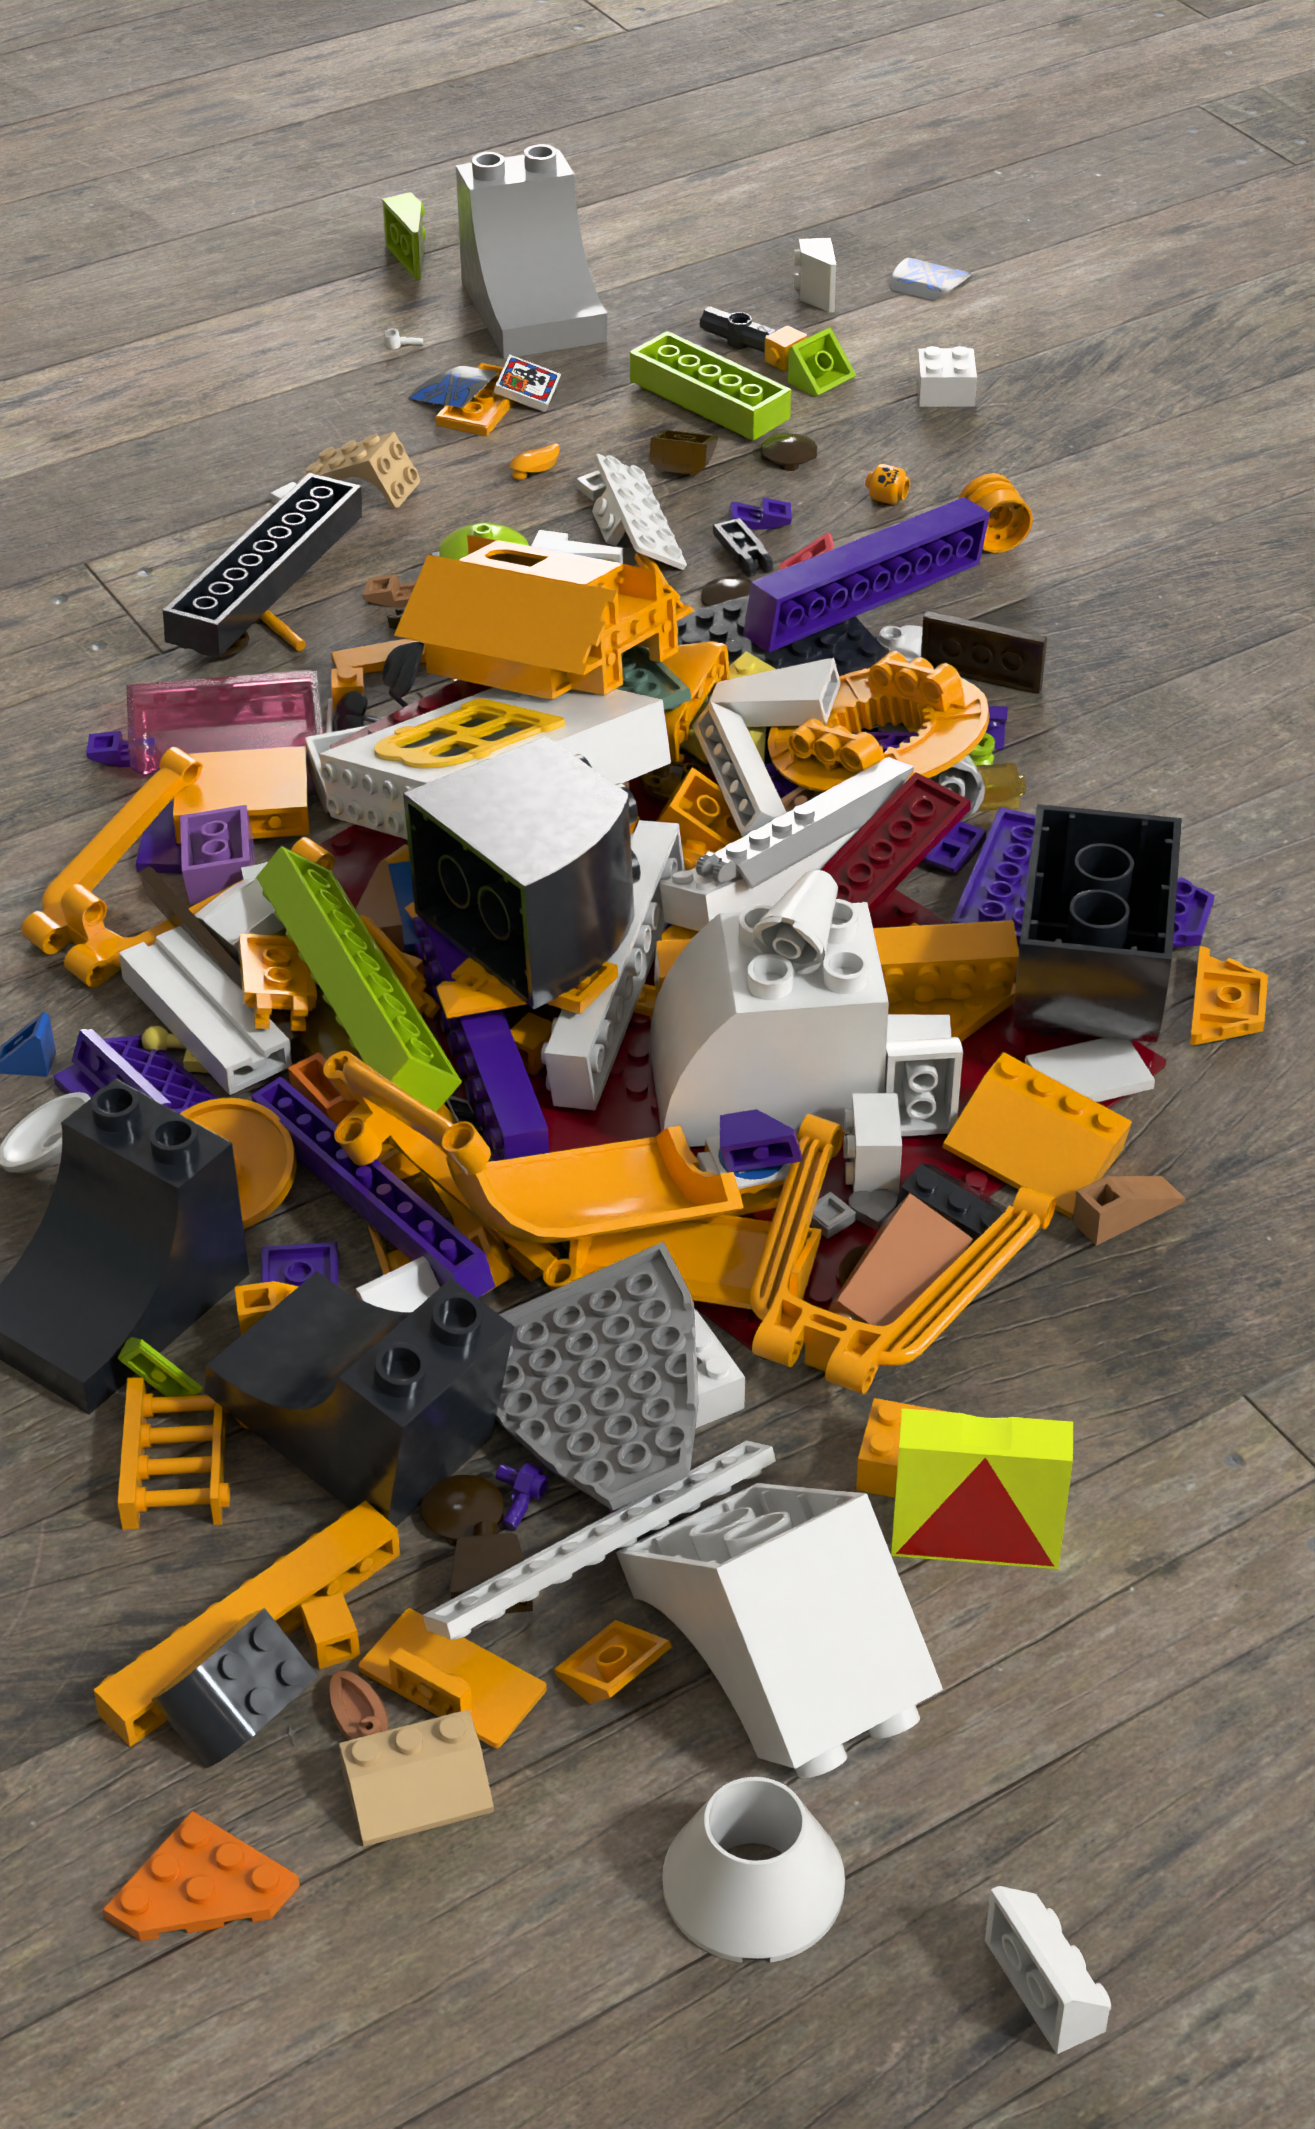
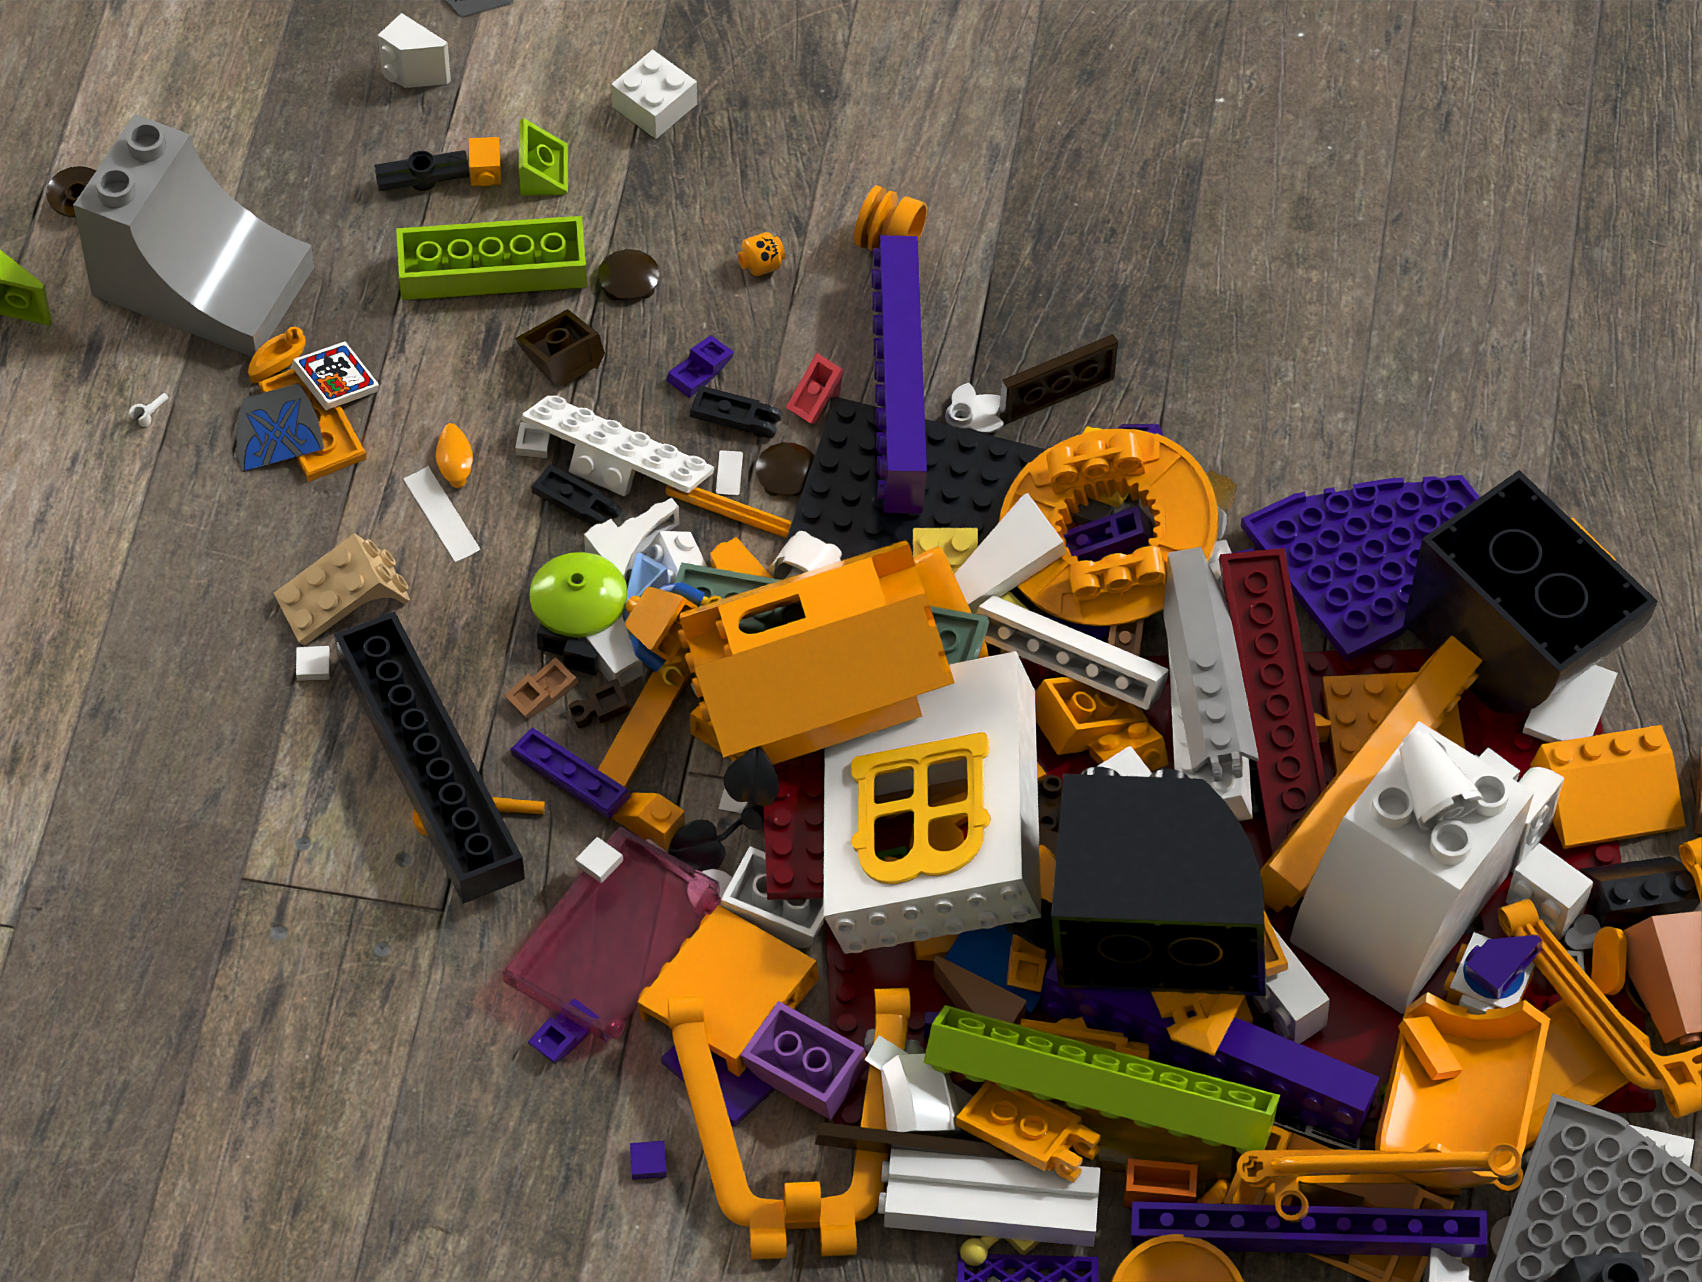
camera: 50 degrees left, 15 degrees up
none -> light orange arm [248,327,306,383]
none -> white sticker [403,466,480,562]
none -> dark purple tile [510,727,631,819]
none -> black hinge [531,464,622,527]
none -> white tile [575,837,623,883]
none -> dark purple tile [630,1141,667,1180]
none -> white sticker [716,451,743,495]
none -> light orange tile [1398,1016,1463,1080]
none -> light orange tile [1591,926,1627,995]

